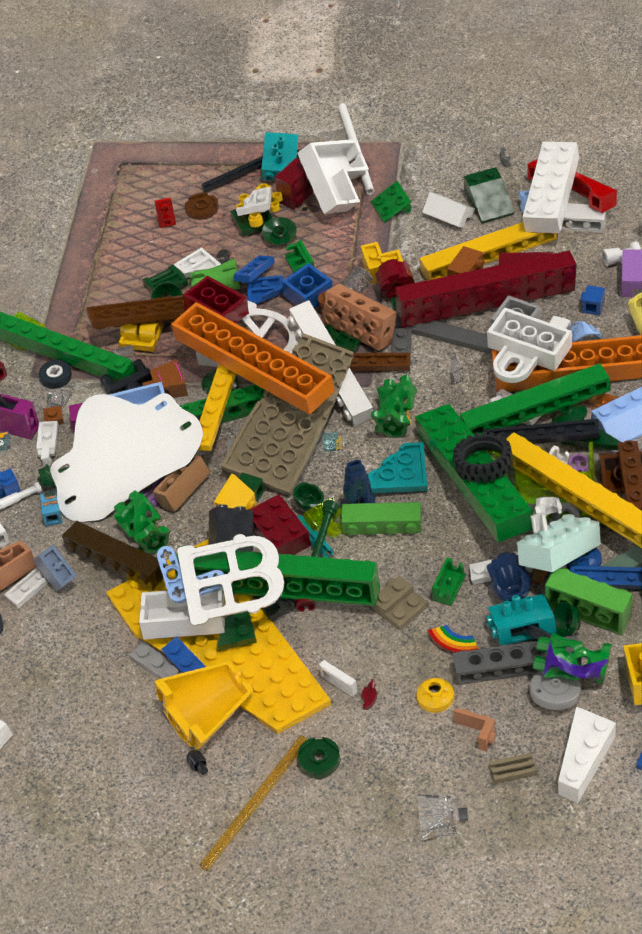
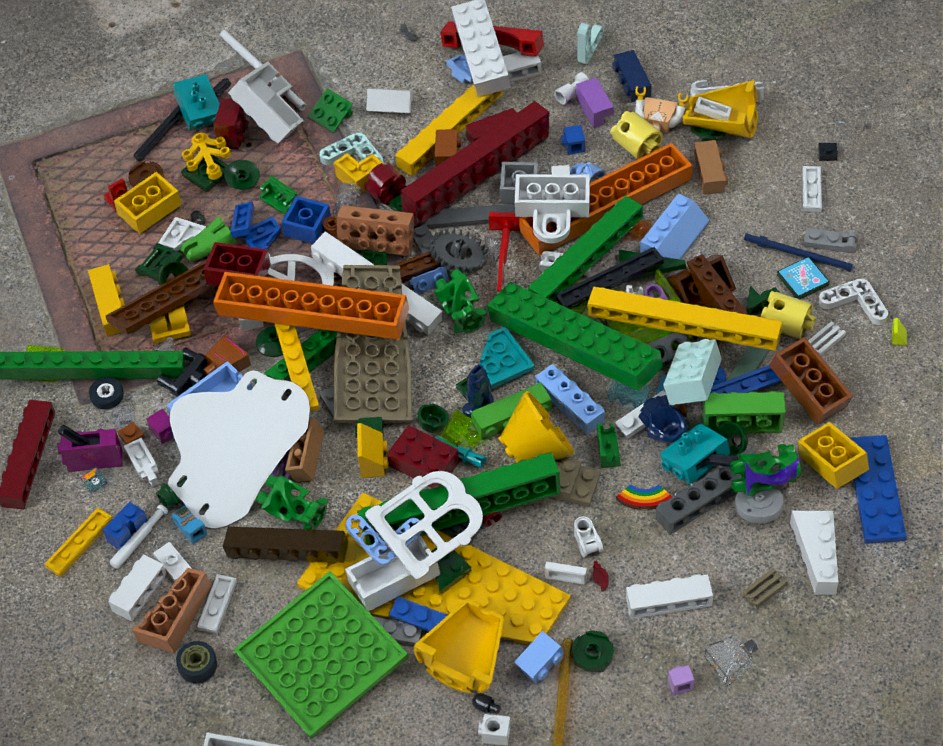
camera: 30 degrees left, 5 degrees up
sand blue hinge [33,544,77,592] -> none
black brick [209,504,253,552] -> none
white wing [236,187,272,216] -> none
dark green piece [311,500,339,557] -> none
clear light blue tile [323,432,344,452] -> none
yellow piece [416,677,454,713] -> none
black tyre [453,432,513,483] -> none
nougat bracket [453,708,496,752] -> none
slope [464,167,515,224] -> none
white piece [531,497,562,533] -> none
dark green dish [551,404,588,423] -> none
none -> yellow brick [88,264,125,336]
none -> yellow brick [114,172,182,234]
none -> white plate [153,542,192,582]
none -> bright green plate [233,571,409,739]
none -> light aqua beam [319,133,384,165]
none -> medium blue hinge [409,266,449,294]
none -> dark grey gear [429,228,488,273]
none -> white brick [478,714,511,746]
none -> red piece [489,212,521,292]
none -> yellow cone [498,391,575,463]
none -> light blue brick [514,631,564,684]
none -> light blue brick [535,364,605,435]
none -> white piece [574,516,603,558]
none -> clear light blue plate [607,380,651,409]
none -> white brick [626,574,713,619]
none -> lavender plate [668,665,695,695]

